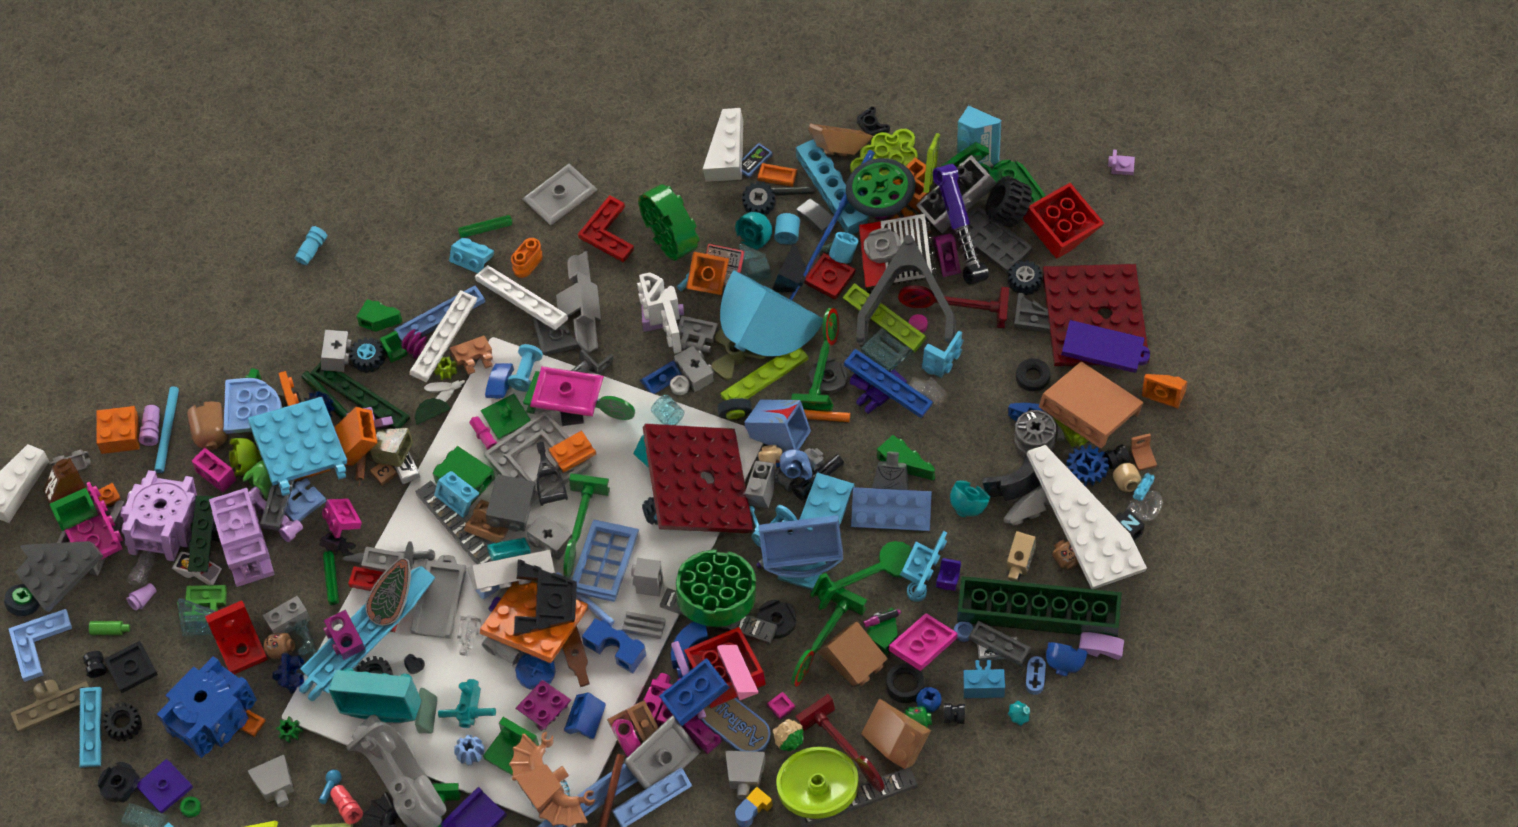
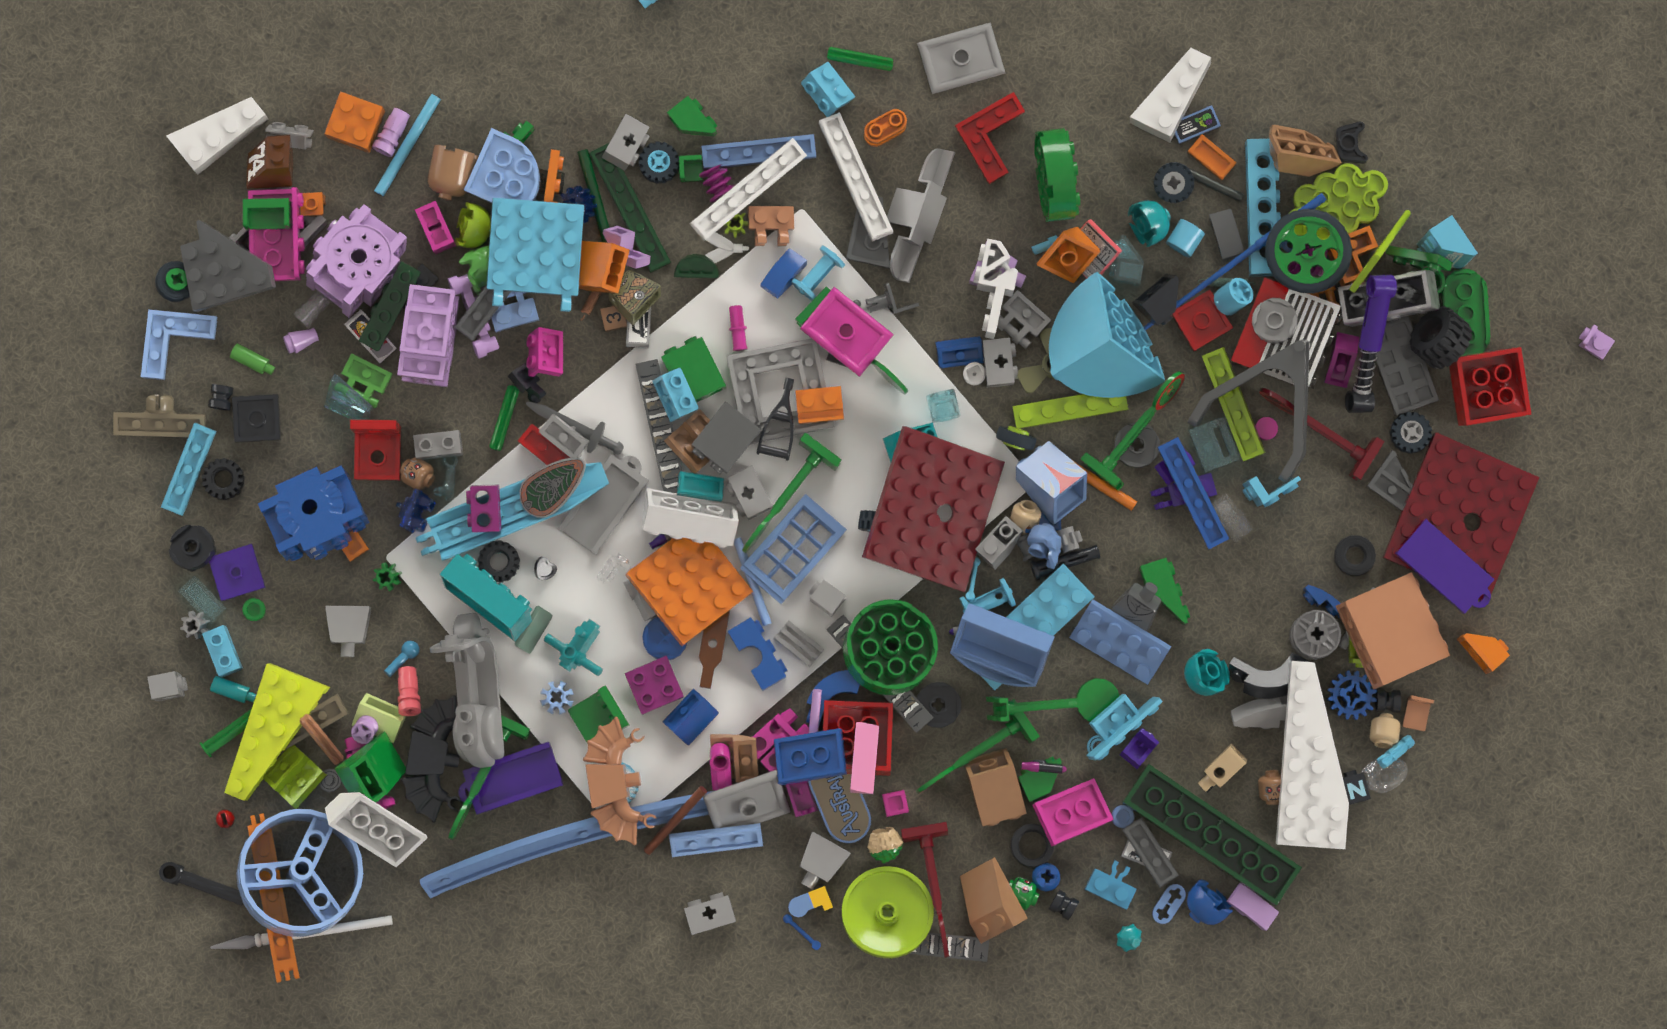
camera: 20 degrees right, 25 degrees up
green piece [481,393,531,440] -> none
black wing [513,559,577,636] -> none

